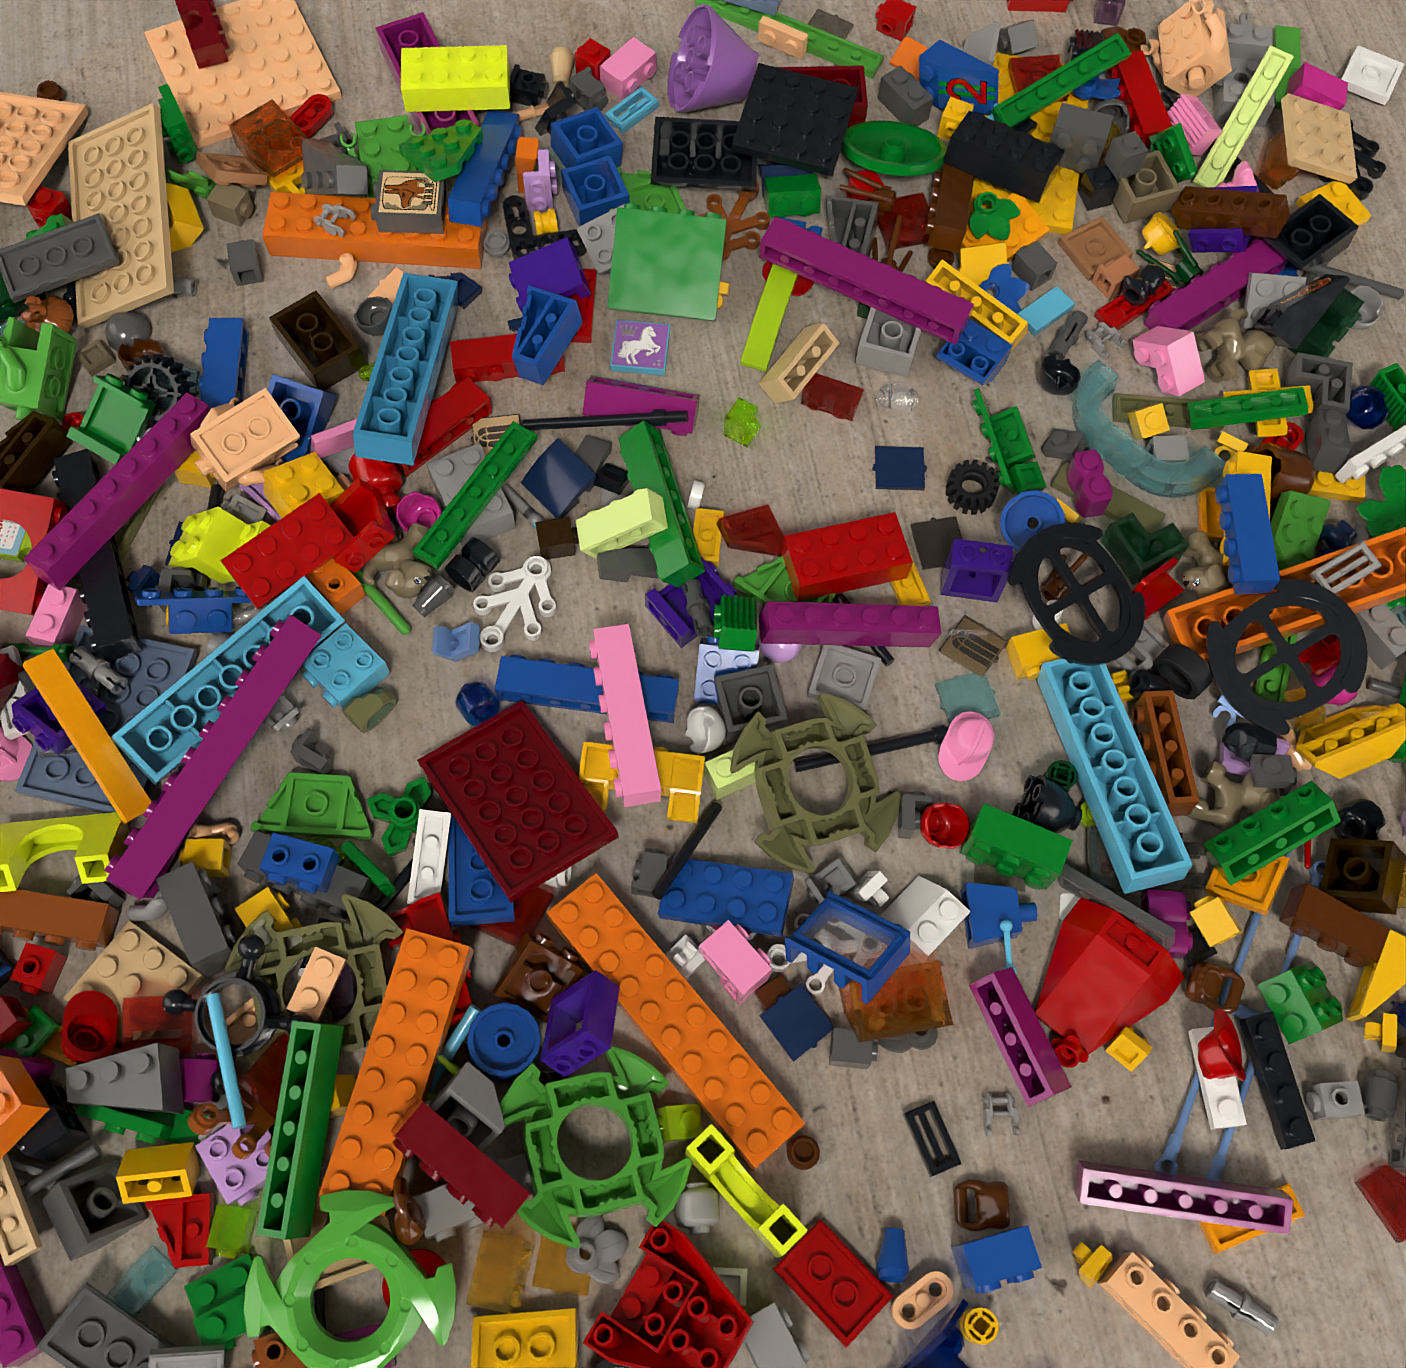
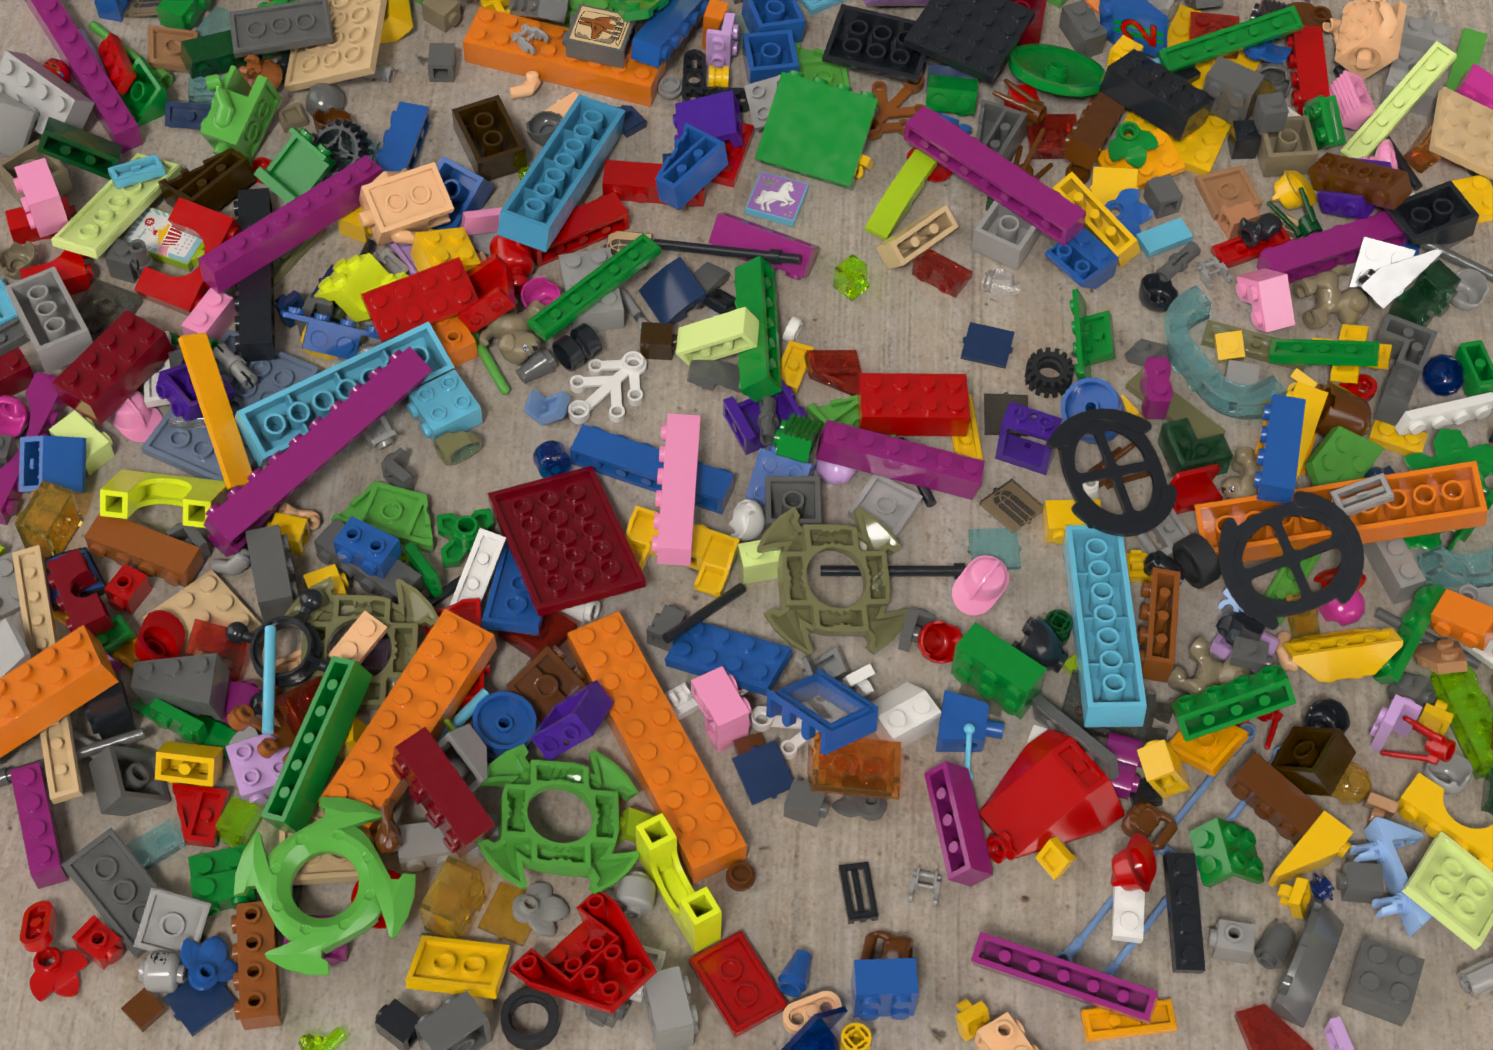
camera: 15 degrees right, 10 degrees down
green plate [1009,462,1047,494] -> none

